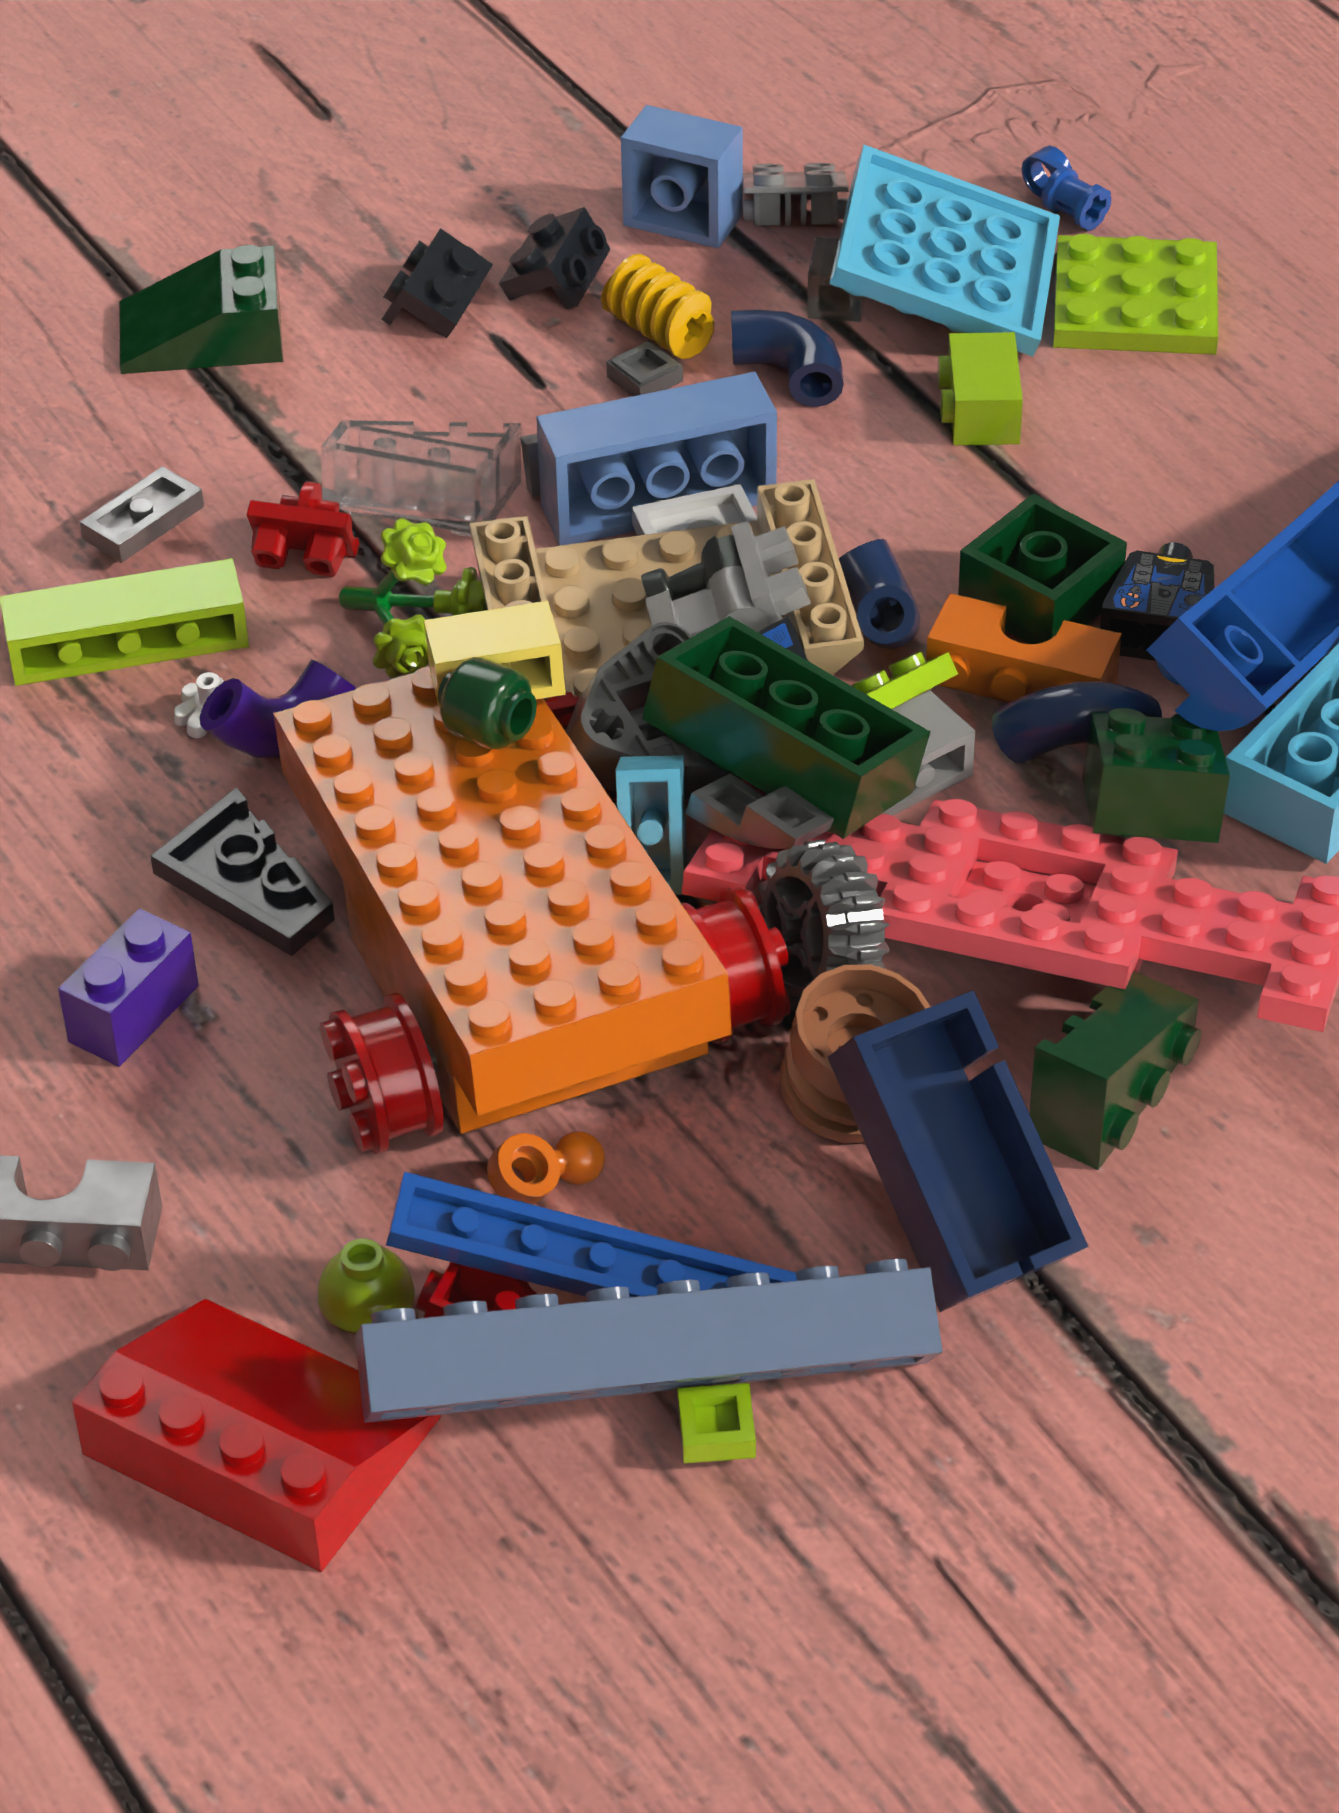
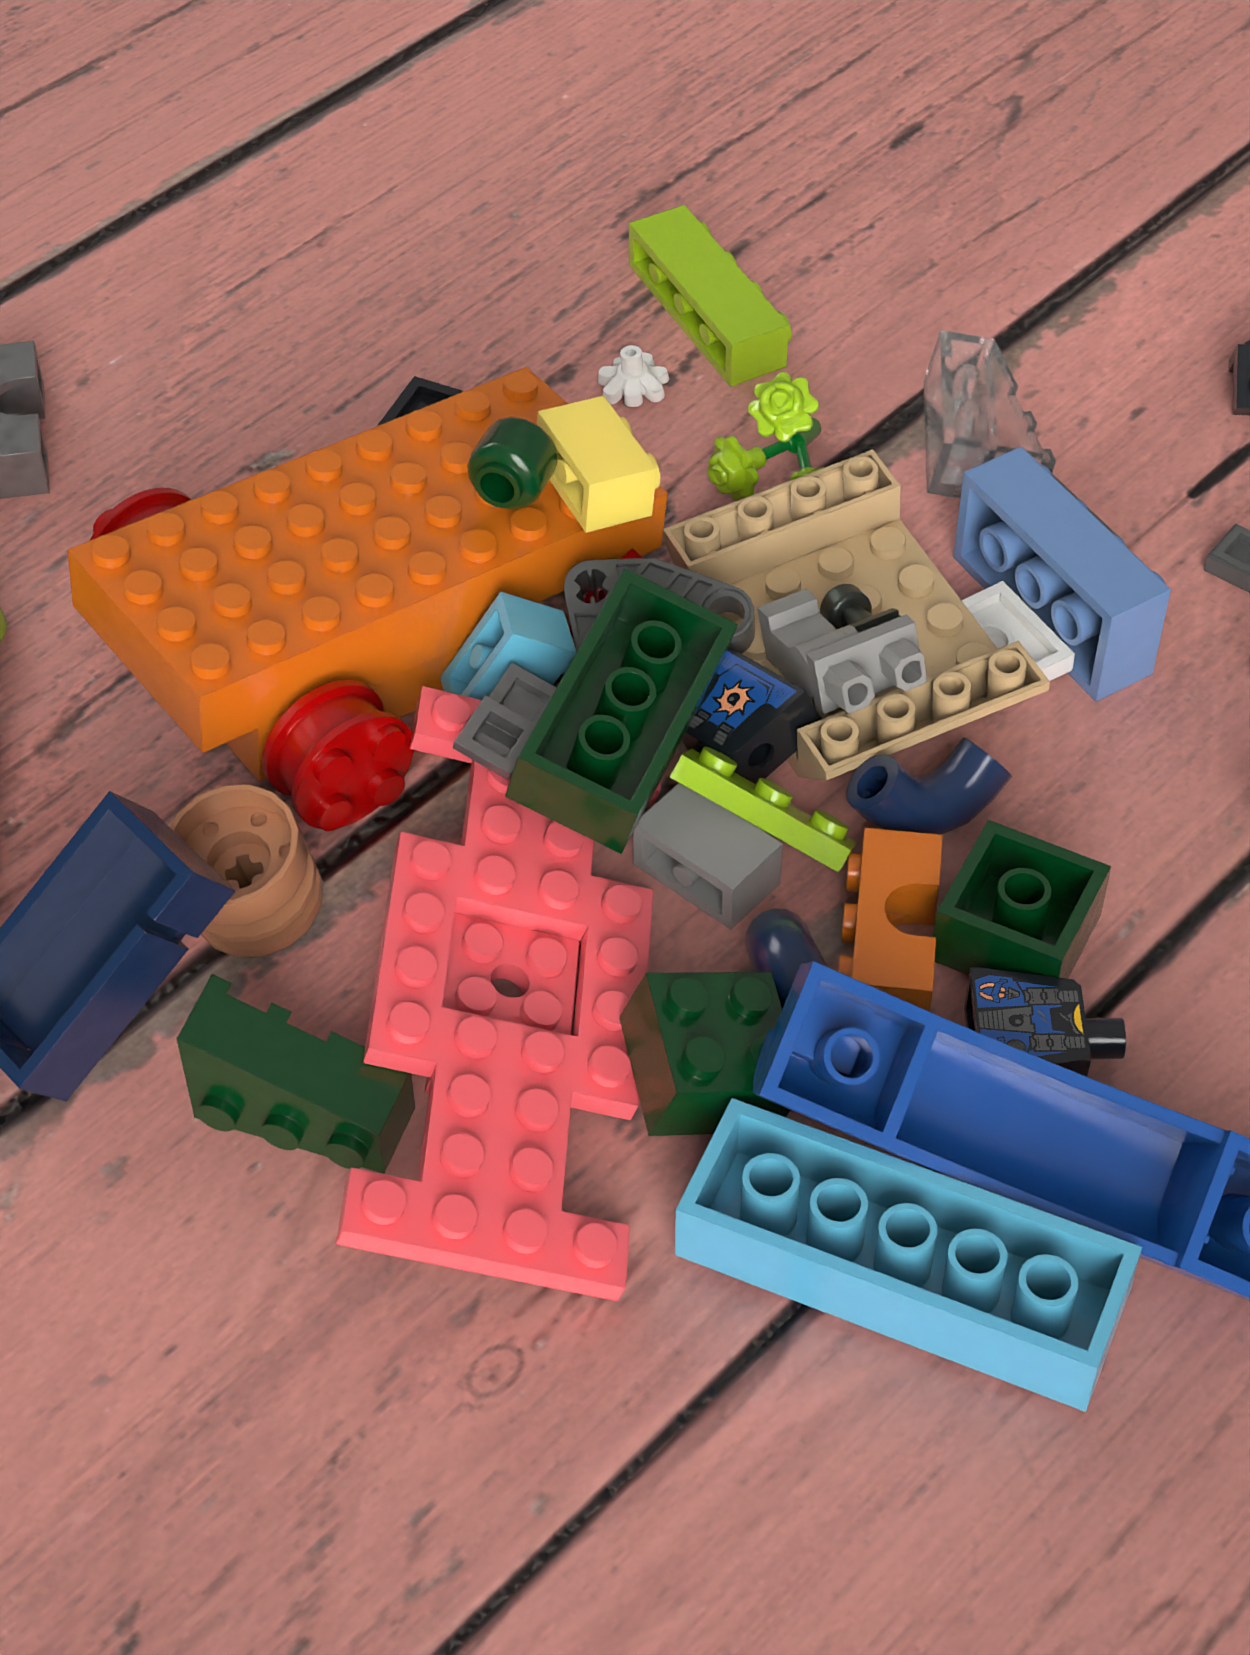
camera: 75 degrees right, 5 degrees up
dark purple brick [58,908,199,1067] -> none
flat silver plate [80,466,204,563] -> none
dark green slope [119,245,283,374] -> none
dark purple cylinder [199,659,356,758] -> none
red hips [246,482,360,577] -> none
orange plate [487,1131,605,1205] -> none
dark grey gear [759,840,890,1012] -> none

